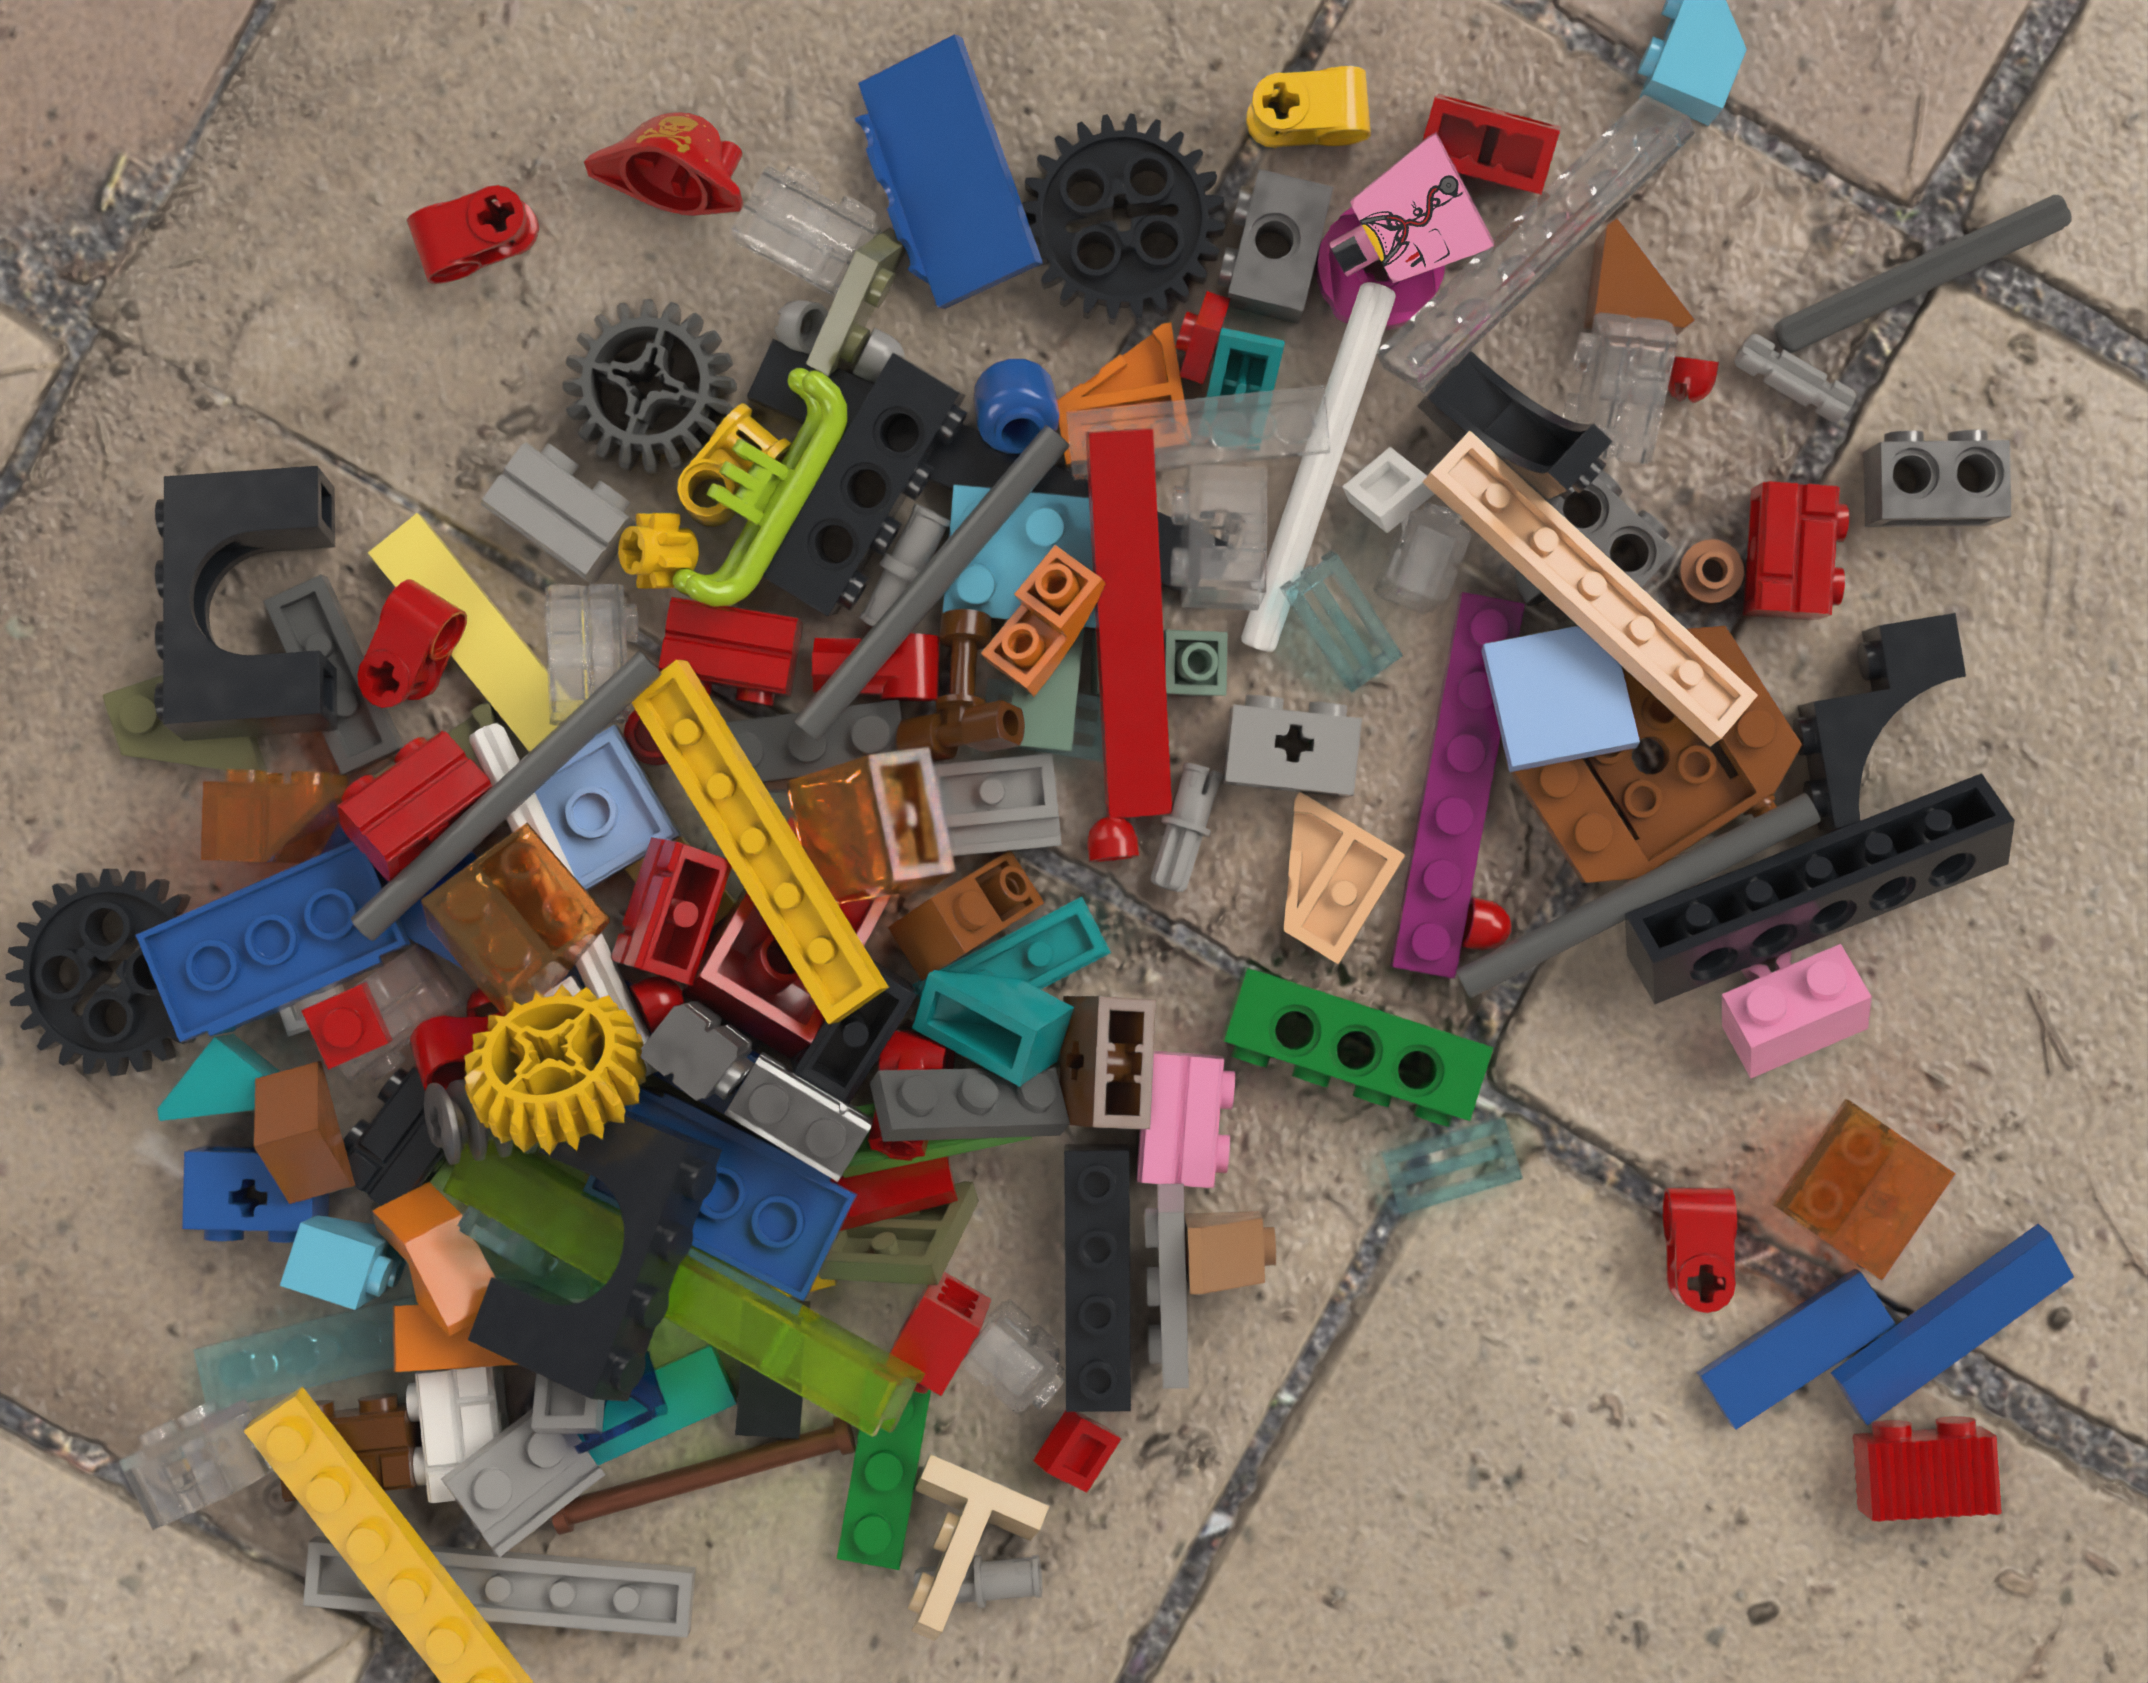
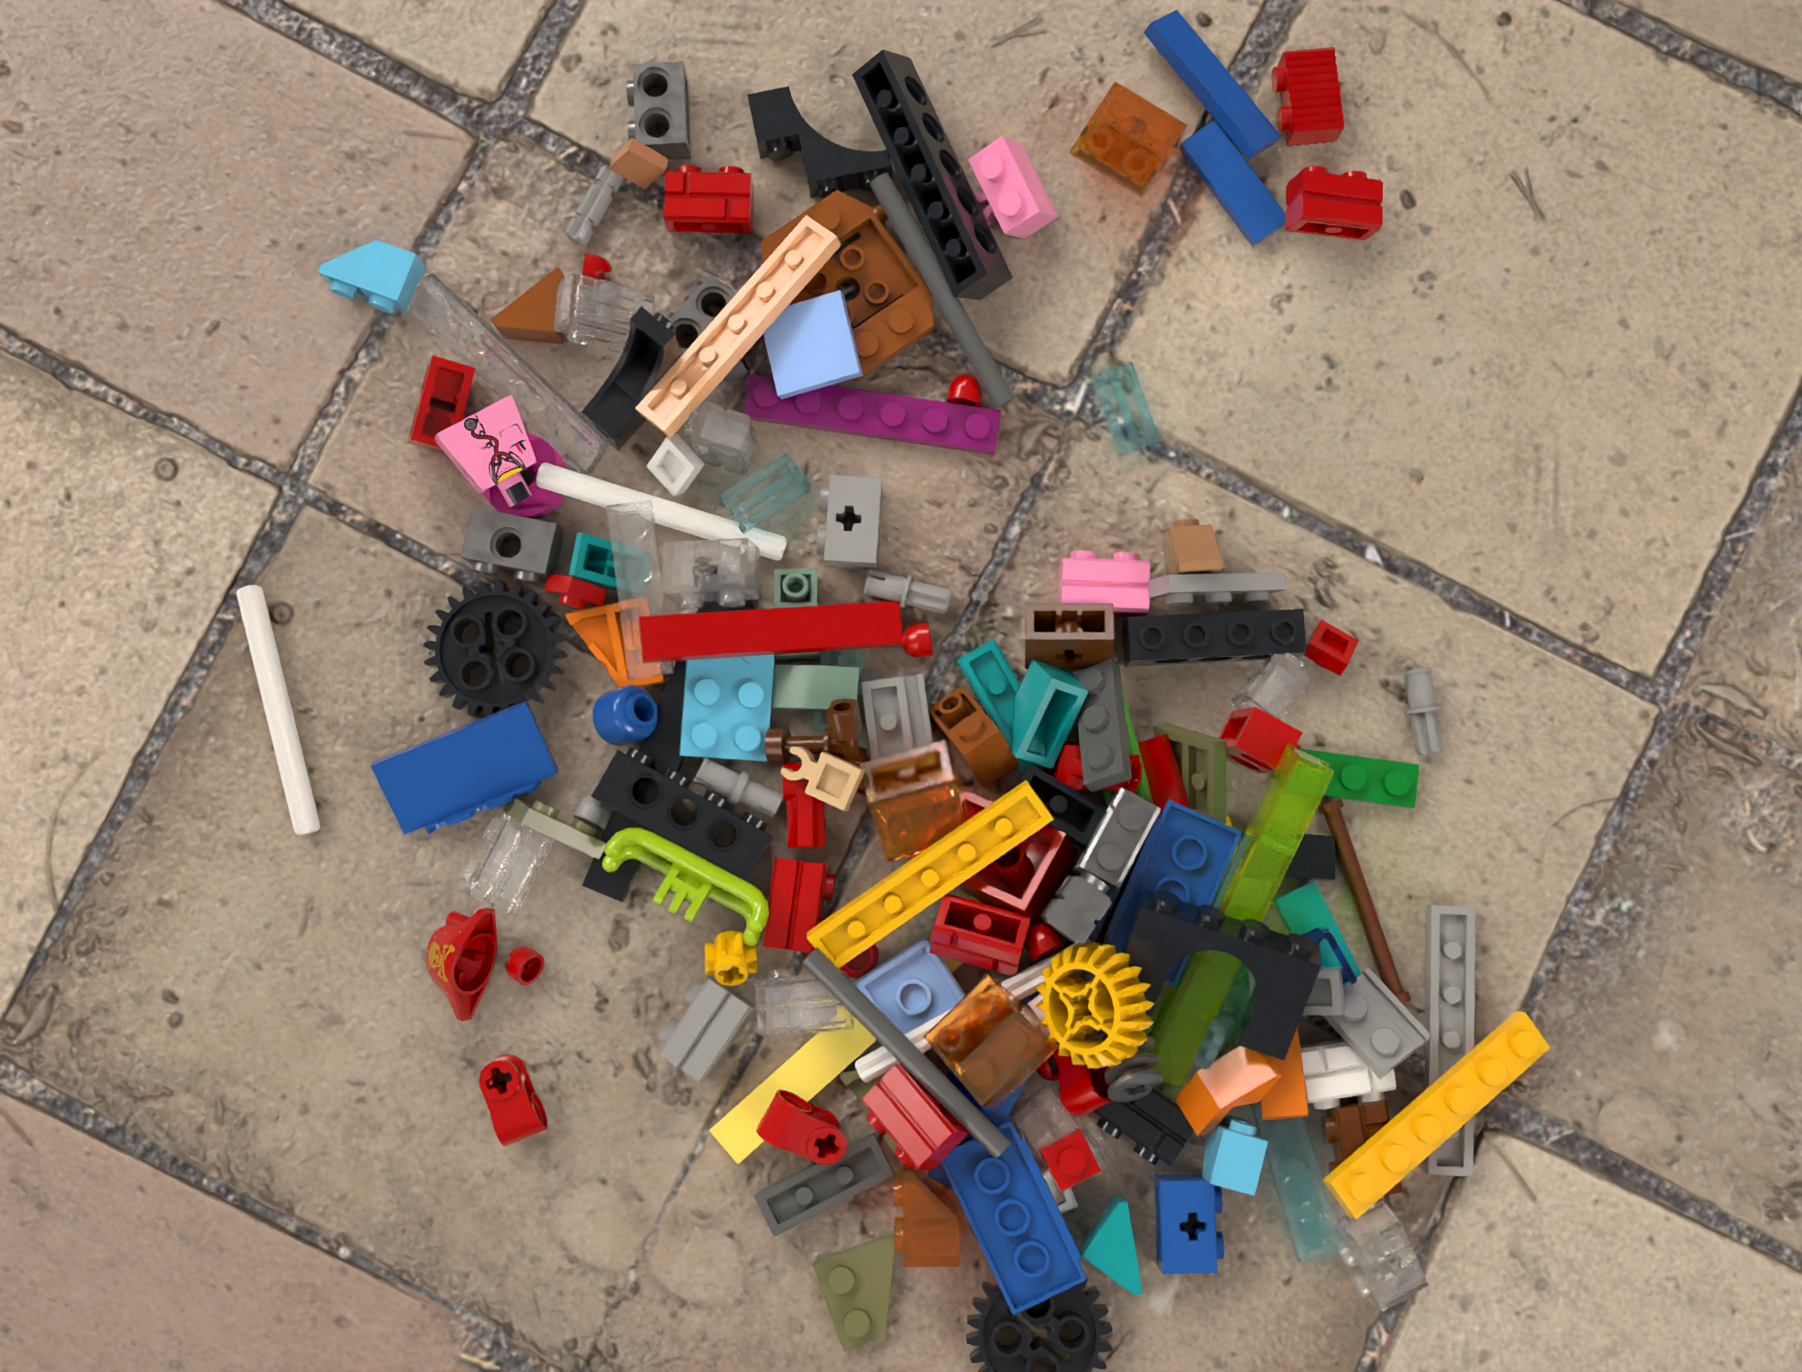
camera: 95 degrees left, 5 degrees down
black arch [154,466,338,741] -> none
dark orange slope [254,1061,355,1204] -> none
dark grey gear [563,299,737,474] -> none
yellow piece [677,403,792,527] -> none
dark grey plate [726,699,909,783] -> none
light grey hinge [774,300,828,354] -> none
dark grey piece [793,425,1070,741] -> none
tan bracket [907,1455,1049,1641] -> none
orange slope [981,545,1105,697] -> none
green brick [1221,966,1494,1127] -> none
yellow piece [1246,66,1371,148] -> none
light nougat wing [1283,792,1405,965] -> none
red piece [1662,1188,1737,1313] -> none
nougat plate [1678,539,1744,604] -> none
dark grey axle [1774,195,2072,353] -> none
none -> red hinge [505,946,545,985]
none -> nougat tile [609,138,668,189]
none -> tan plate [780,747,865,811]
none -> red brick [1285,166,1383,241]

